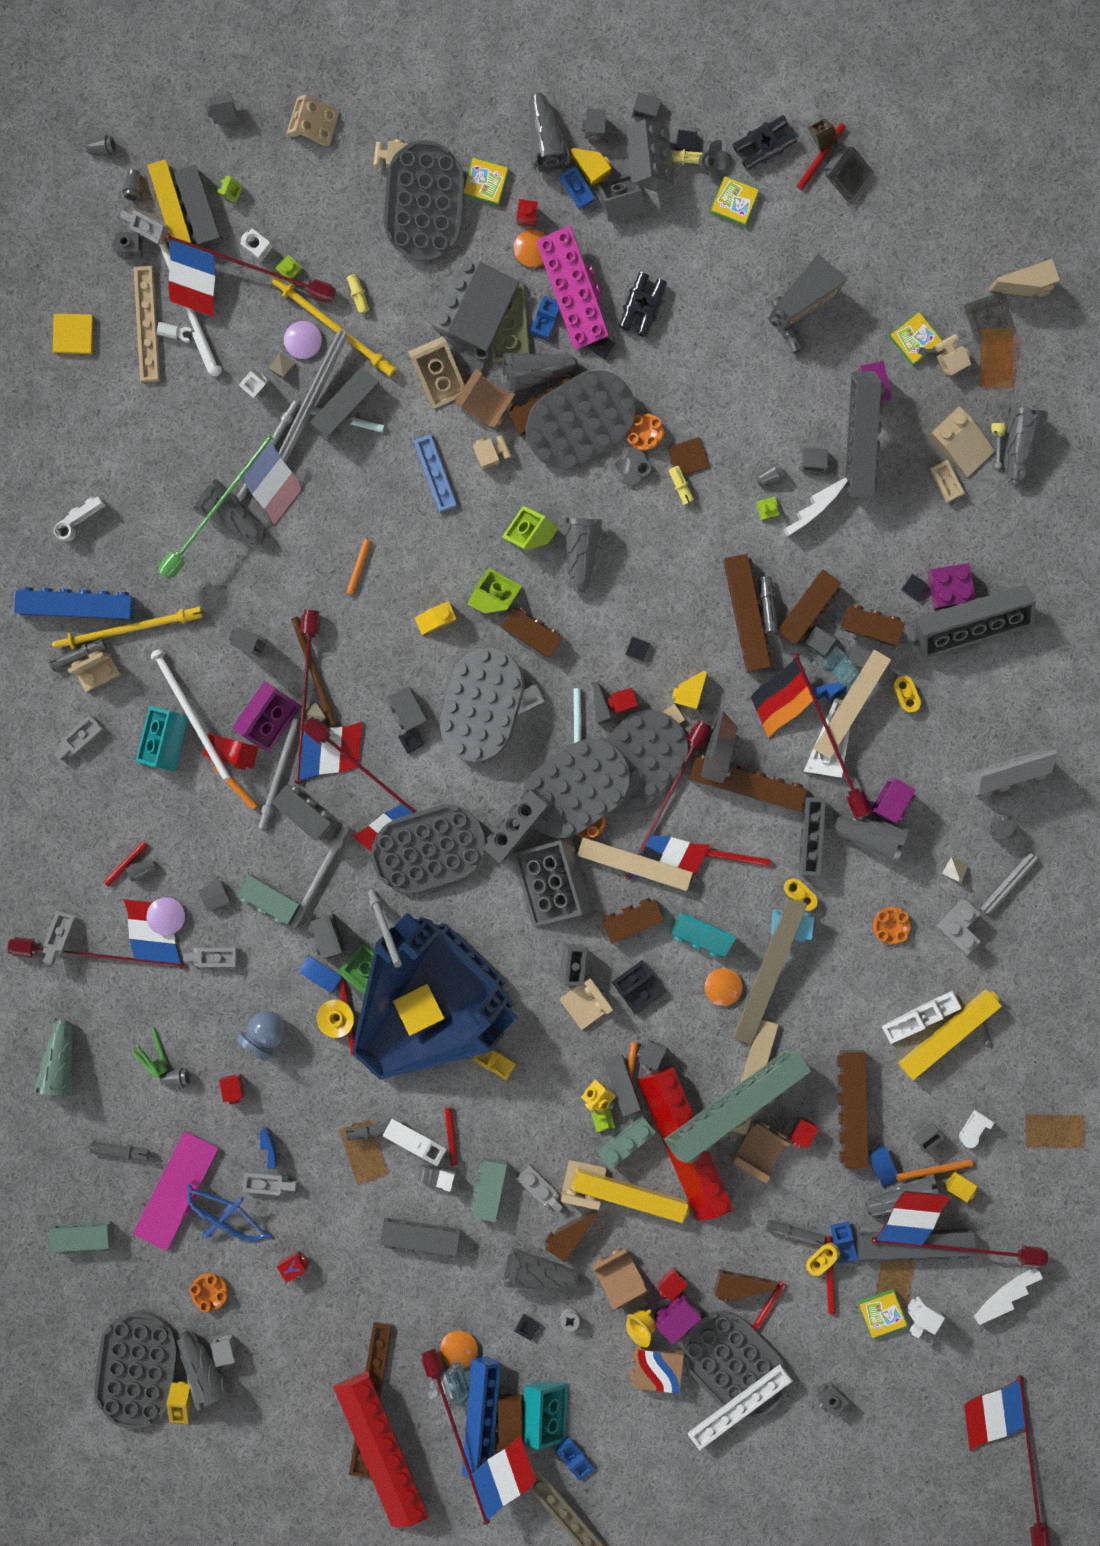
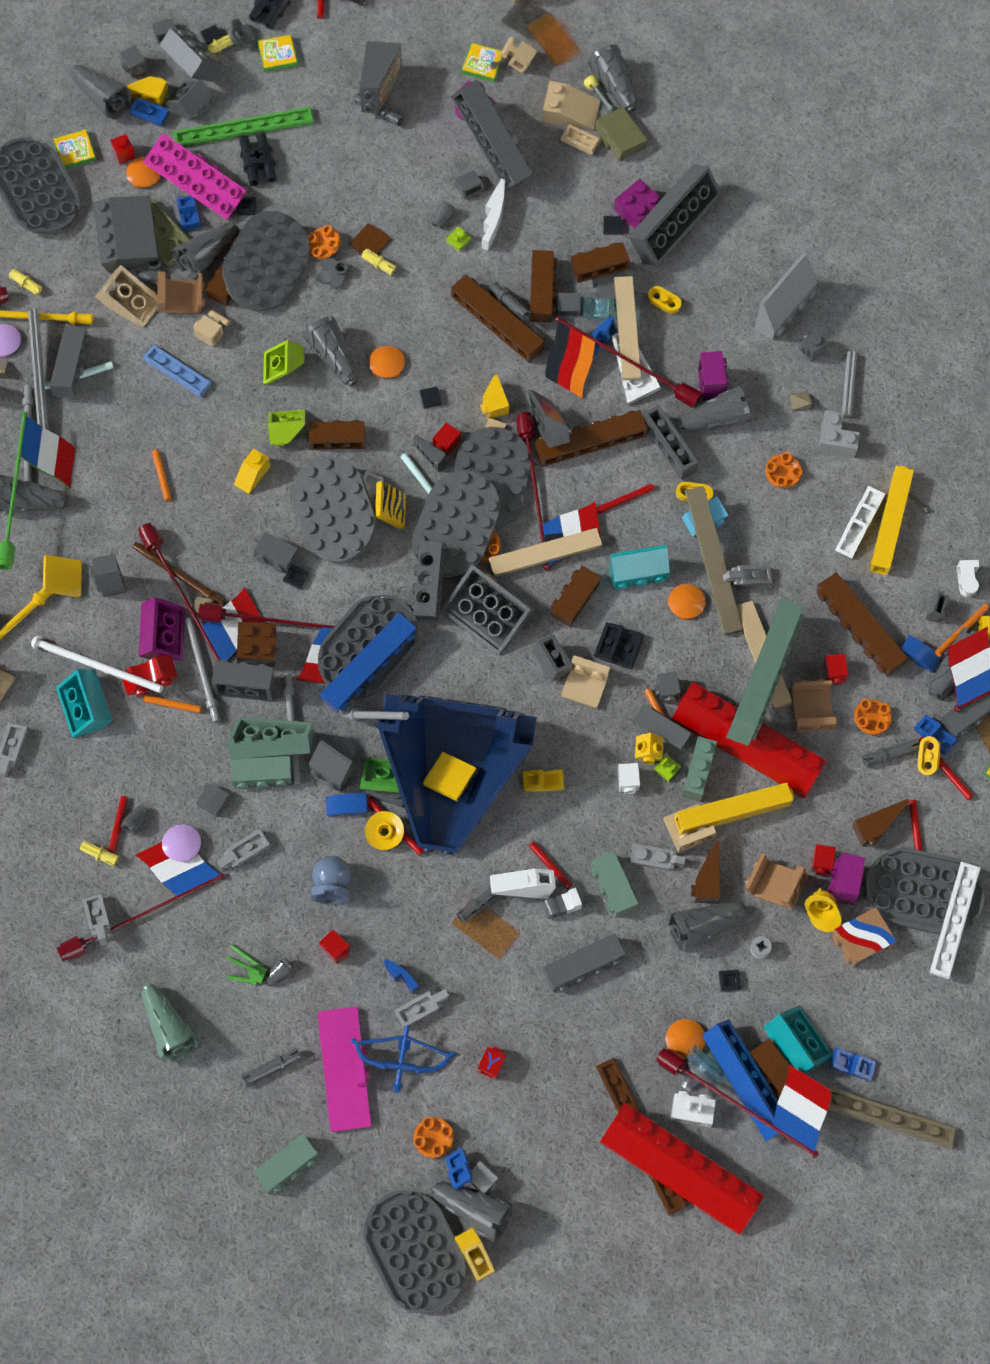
camera: 30 degrees left, 20 degrees down
none -> yellow tile [43,555,82,598]
none -> light yellow axle [80,841,119,867]
none -> bright green tile [173,106,314,147]
none -> sand green wedge [227,717,316,759]
none -> reddish brown brick [237,622,276,667]
none -> blue brick [320,613,416,714]
none -> orange dish [369,346,405,378]
none -> yellow tile [375,481,406,529]
none -> blue slope [445,1148,473,1190]
none -> olive container [595,107,648,161]
none -> white brick [618,763,640,794]
none -> white brick [670,1091,716,1128]
none -> light grey hinge [722,565,773,586]
none -> orange dish [854,699,892,735]

